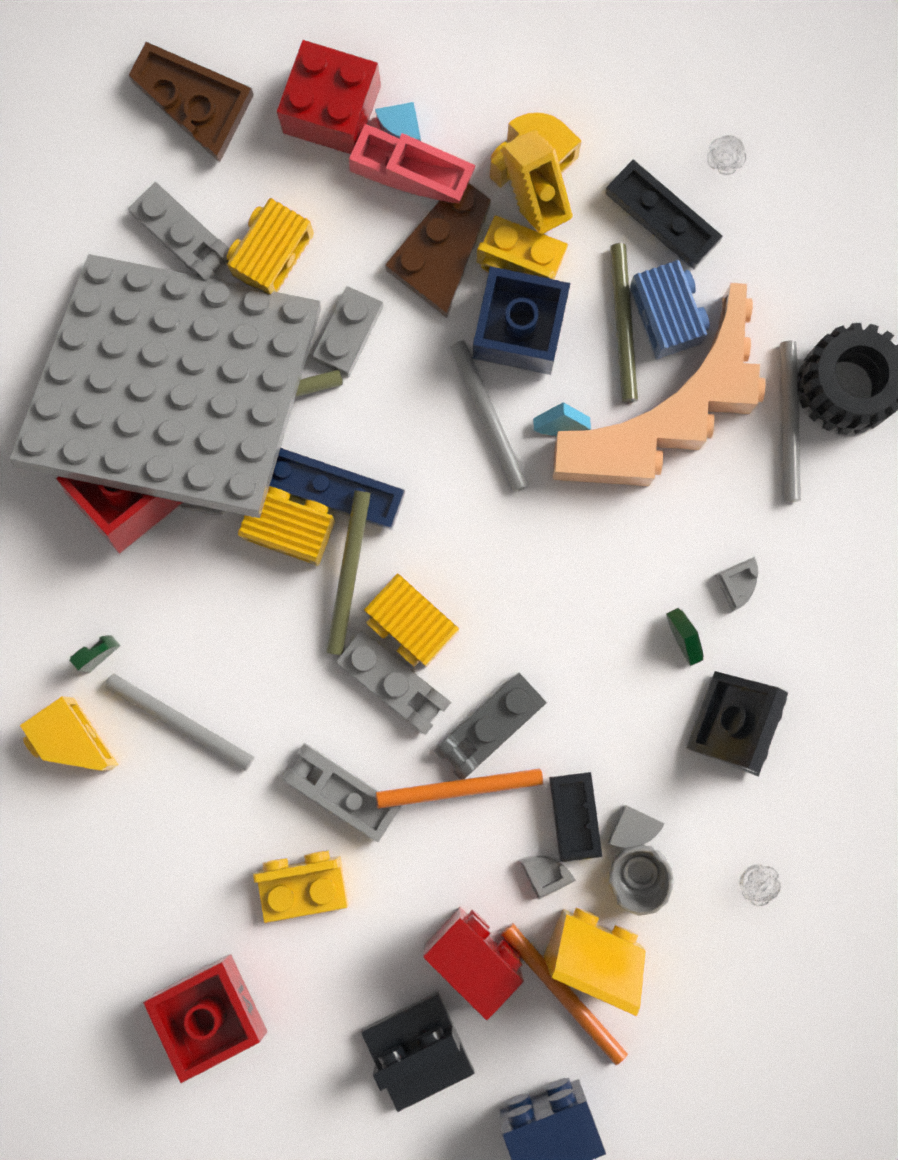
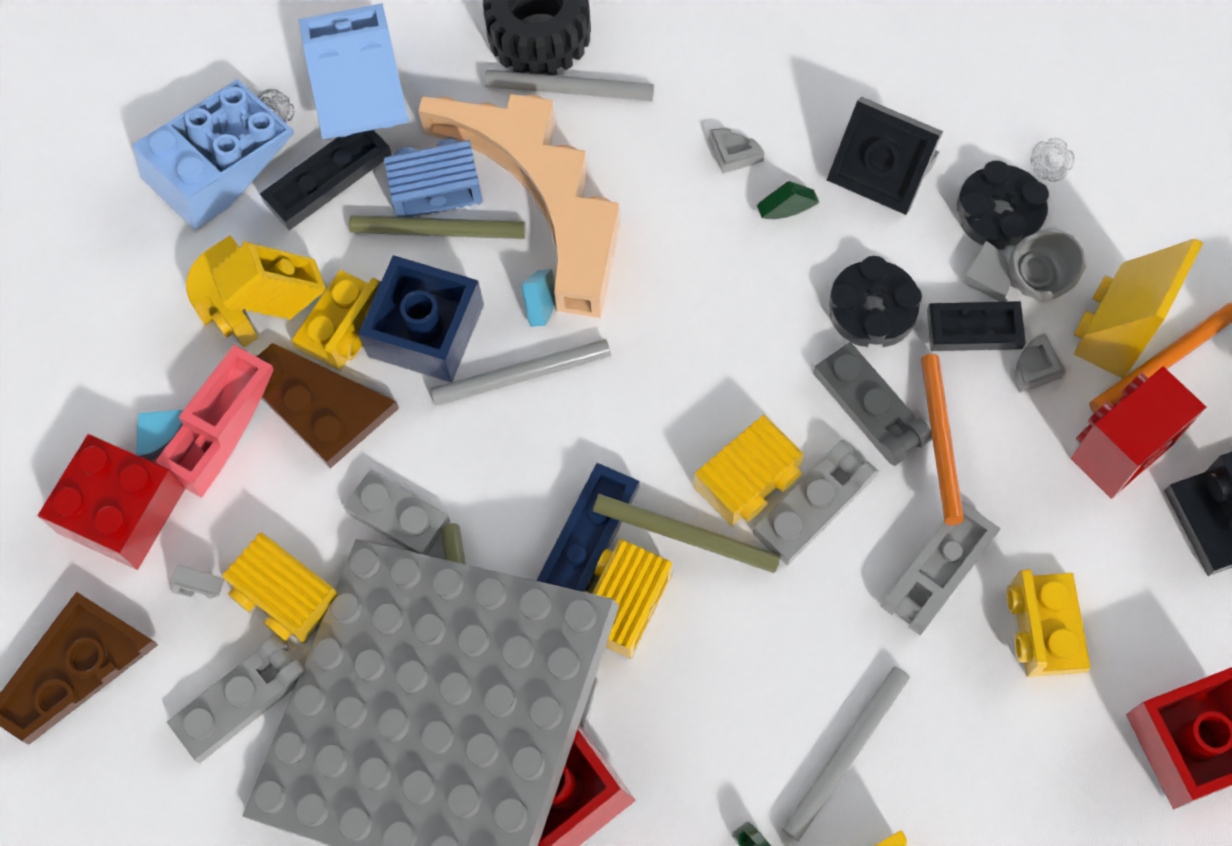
camera: 85 degrees left, 15 degrees down
none -> light blue slope [132,79,294,230]
none -> light grey tile [170,565,225,599]
none -> light blue slope [298,3,409,140]
none -> black plate [829,256,922,347]
none -> black plate [956,161,1049,250]

